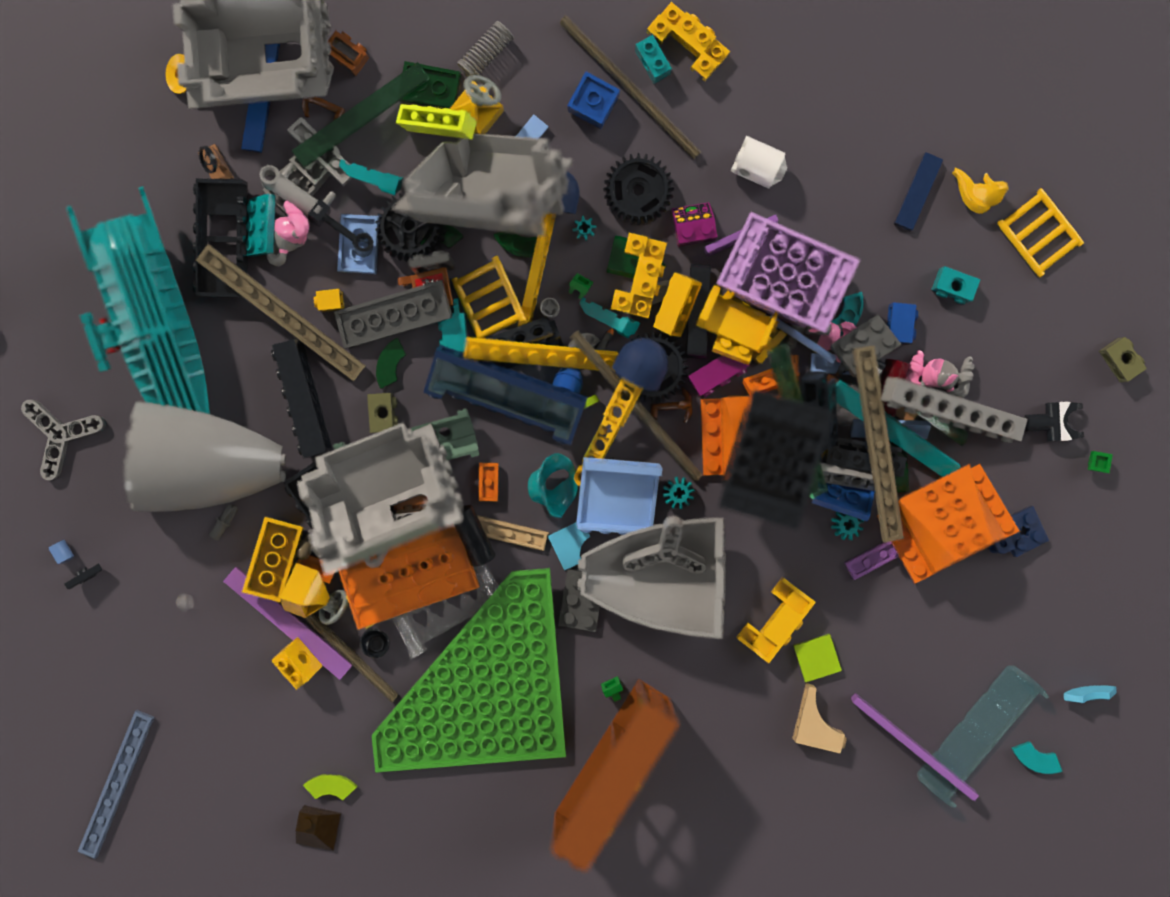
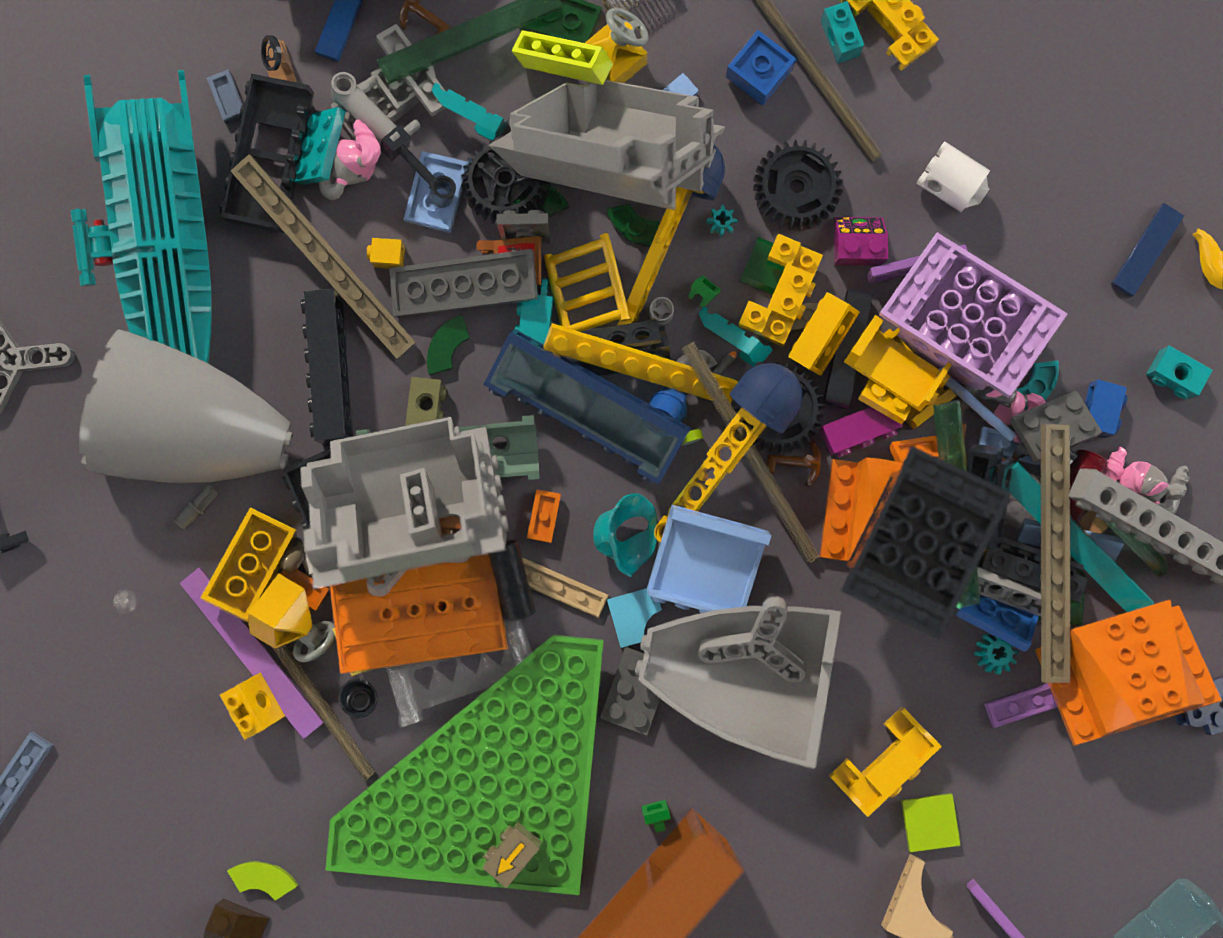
camera: 10 degrees right, 5 degrees down
teal gear [662,477,695,509] -> none
none -> sand blue tile [207,69,243,124]
none -> light grey brick [400,467,443,548]
none -> dark tan brick [483,822,541,888]

